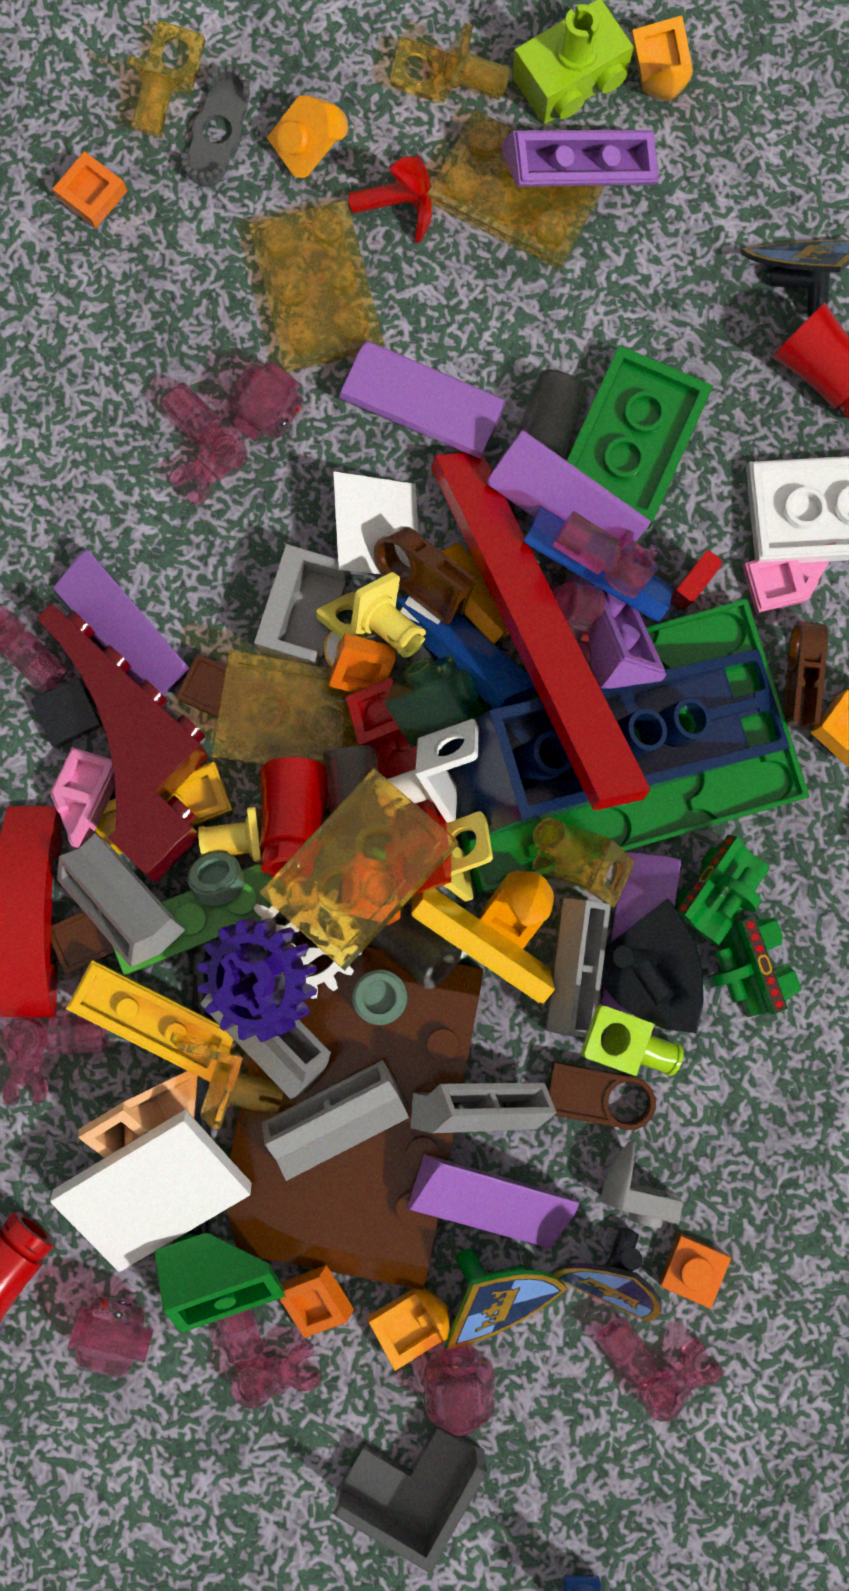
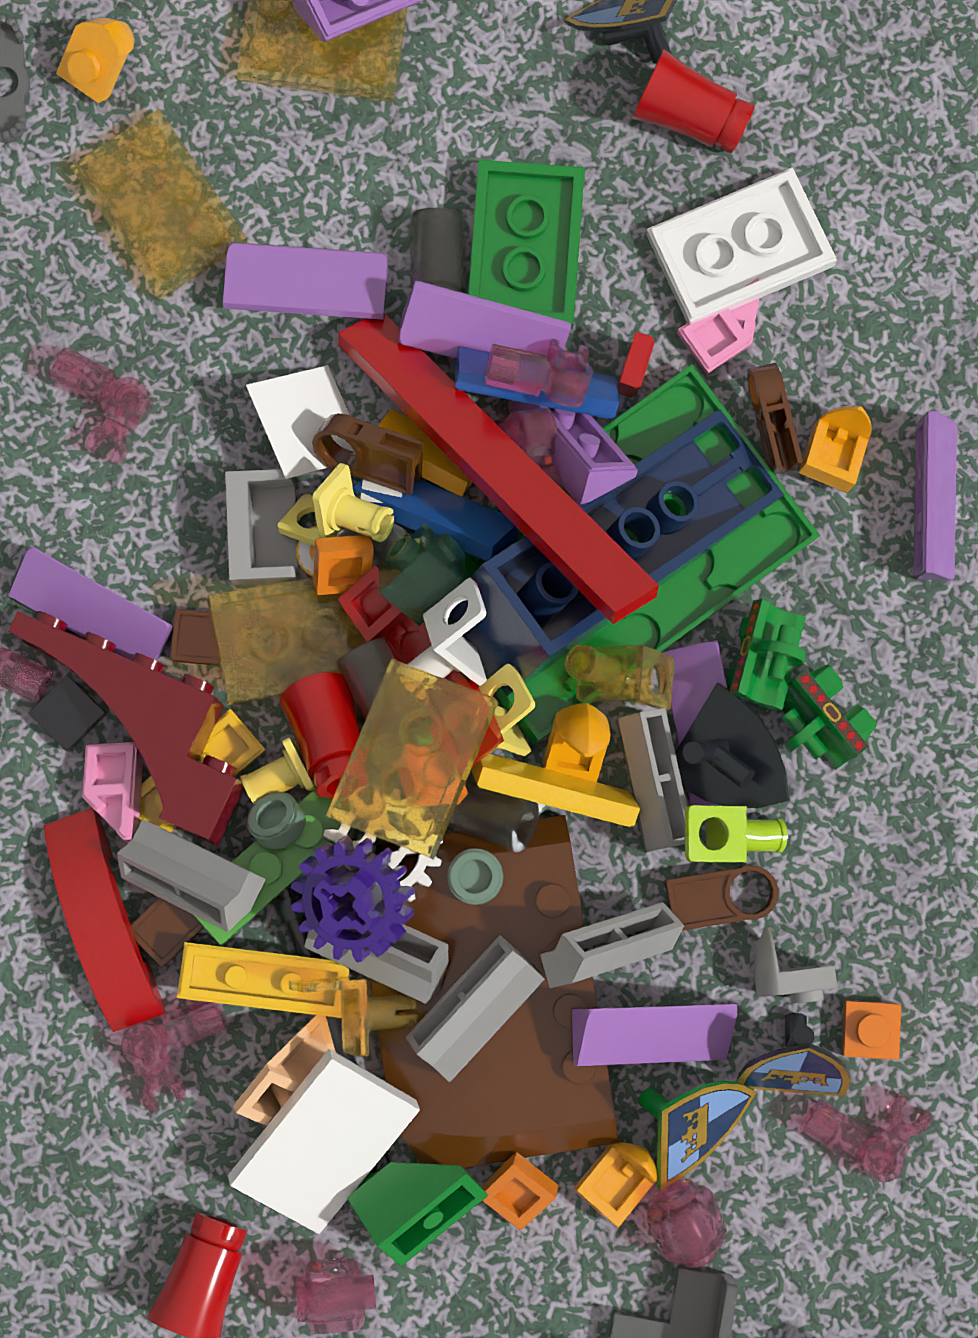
camera: 20 degrees left, 0 degrees up
clear pink bar [218,1308,322,1409] -> none
clear pink head [226,359,304,441] -> none
red plant [348,154,433,243] -> none

